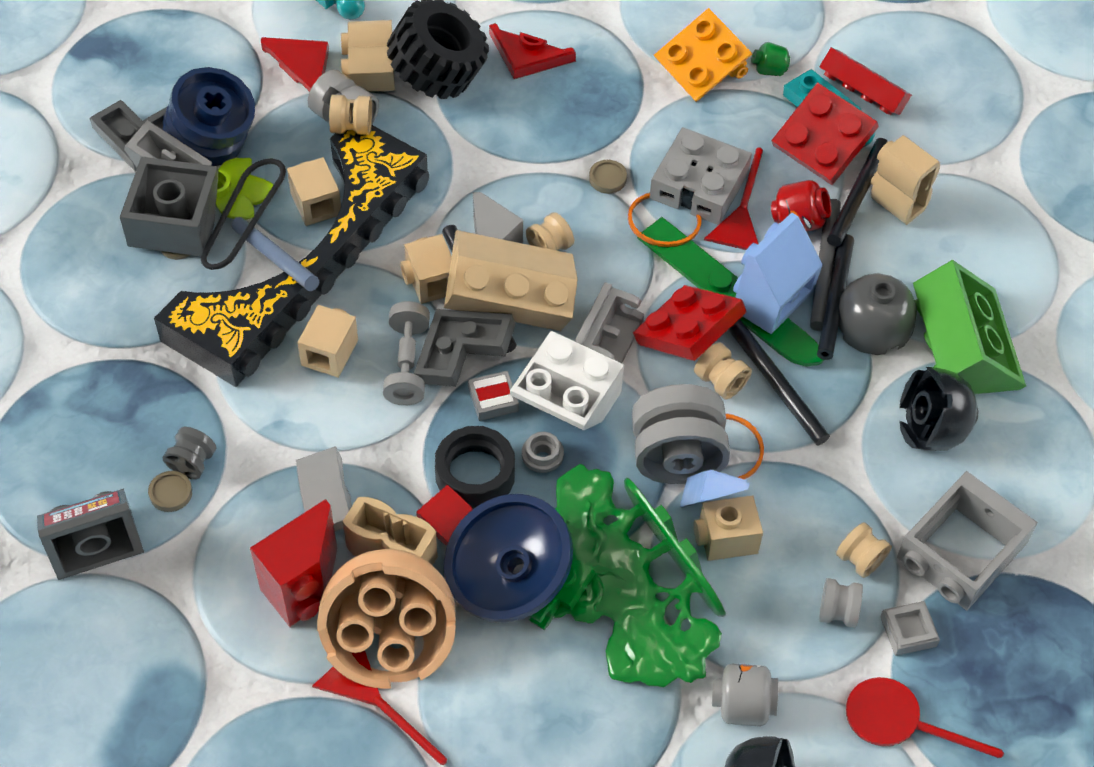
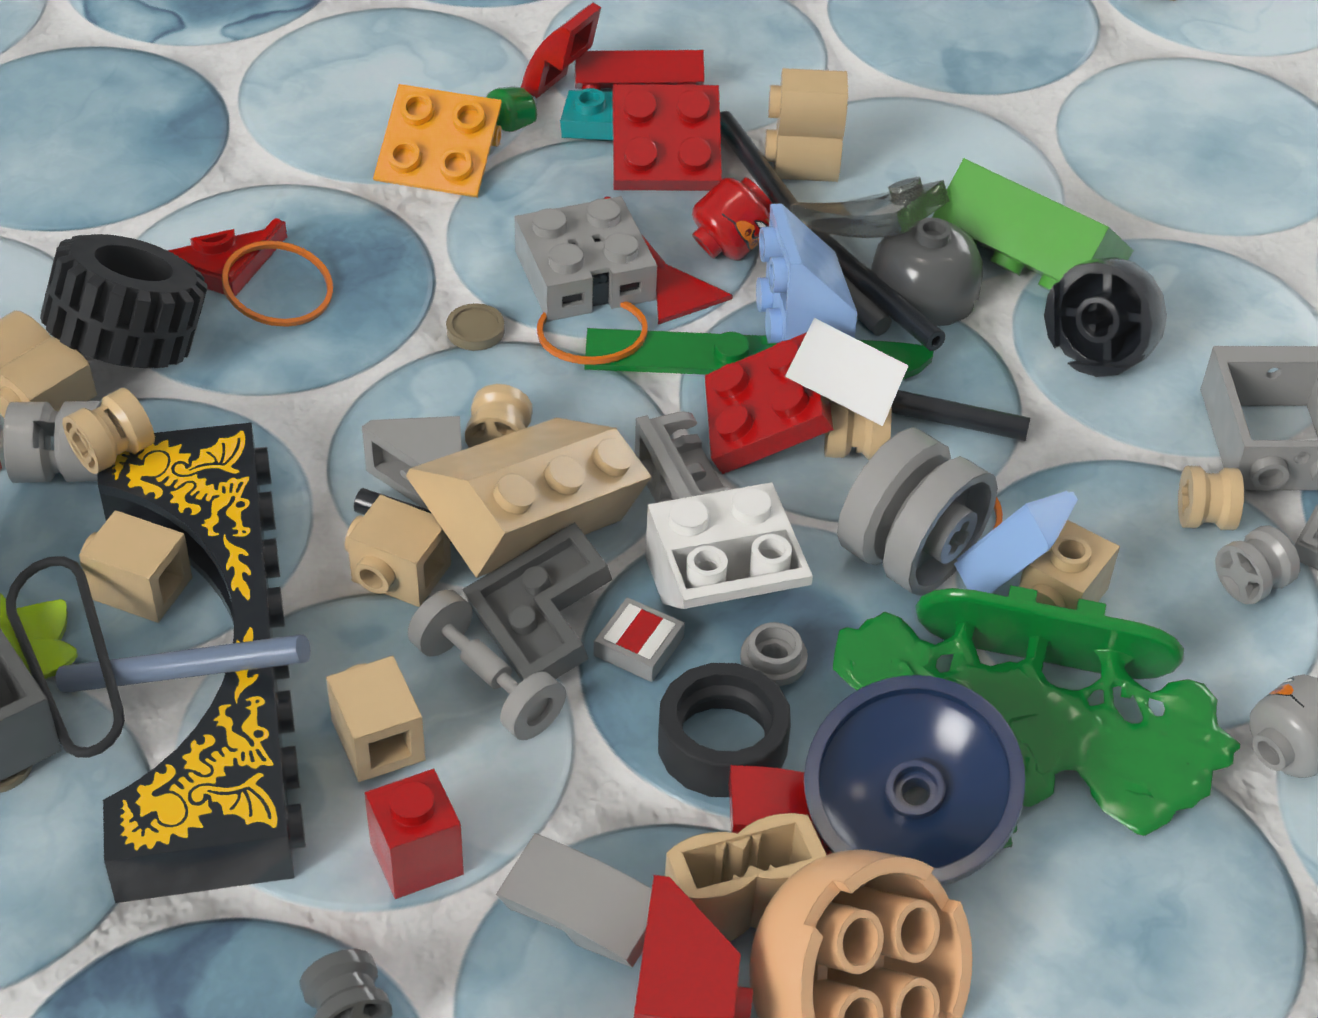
camera: 45 degrees left, 10 degrees down
none -> orange piece [222,241,333,327]
none -> red brick [364,768,464,899]
none -> red slope [521,2,601,99]
none -> white sticker [785,318,908,426]
none -> clear smoke plate [790,177,950,238]

